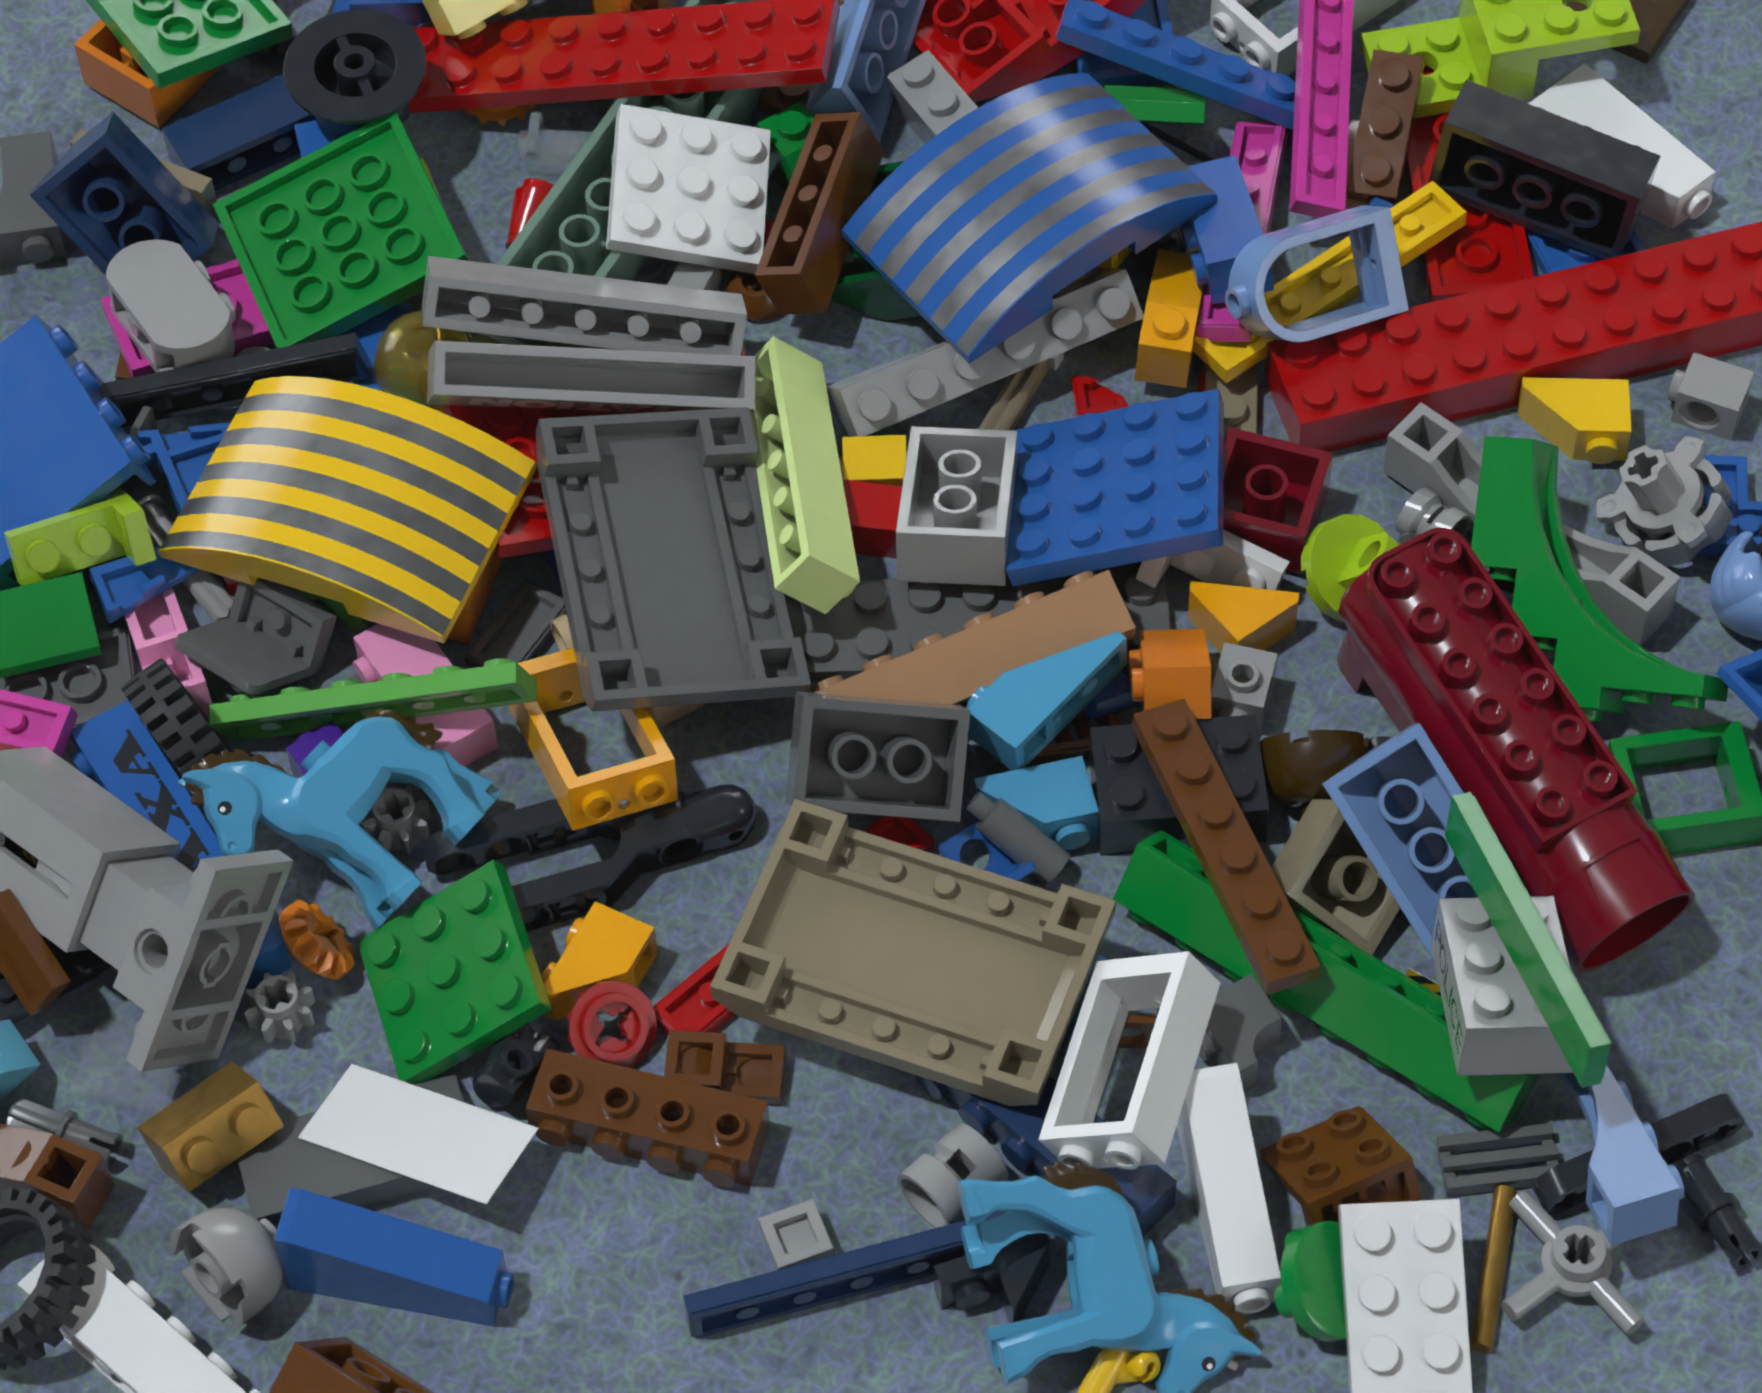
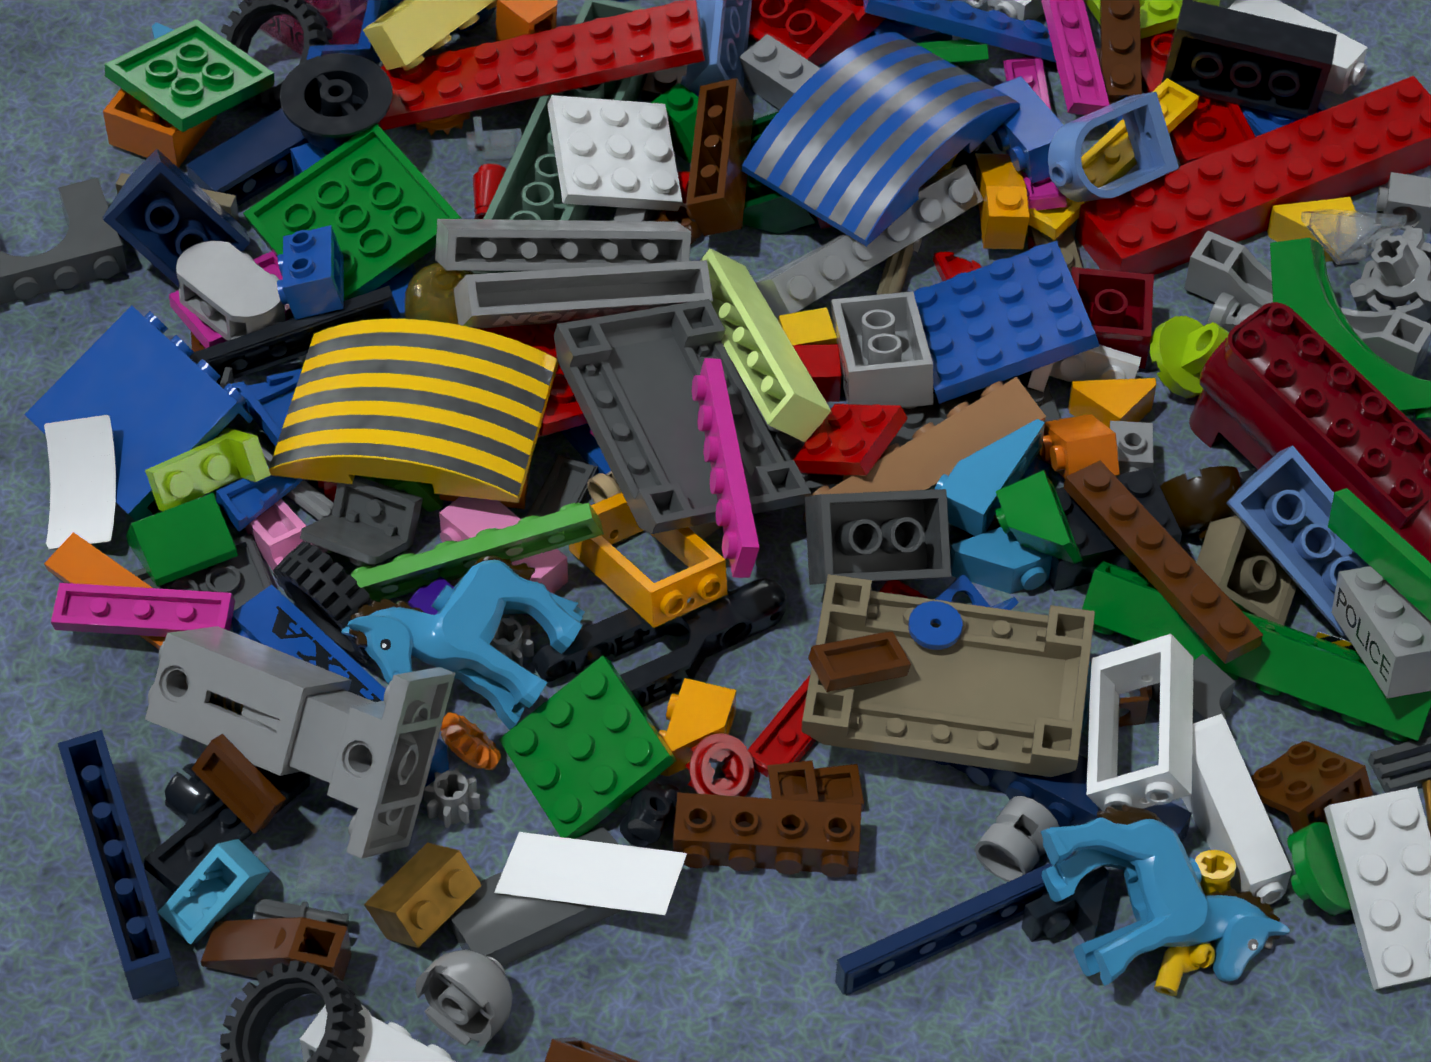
camera: 15 degrees left, 5 degrees down
blue slope [274,1187,514,1327] -> none
light grey plate [758,1199,834,1271] -> none
dark grey cylinder [966,792,1070,885] -> none
none -> blue brick [277,225,344,320]
none -> dark pink plate [692,358,760,578]
none -> red plate [794,404,908,476]
none -> reddish brown tile [808,631,911,692]
none -> blue wheel [908,601,963,650]
none -> green slope [995,470,1082,564]
none -> yellow bush [1195,850,1236,895]
none -> clear slope [1301,209,1407,265]

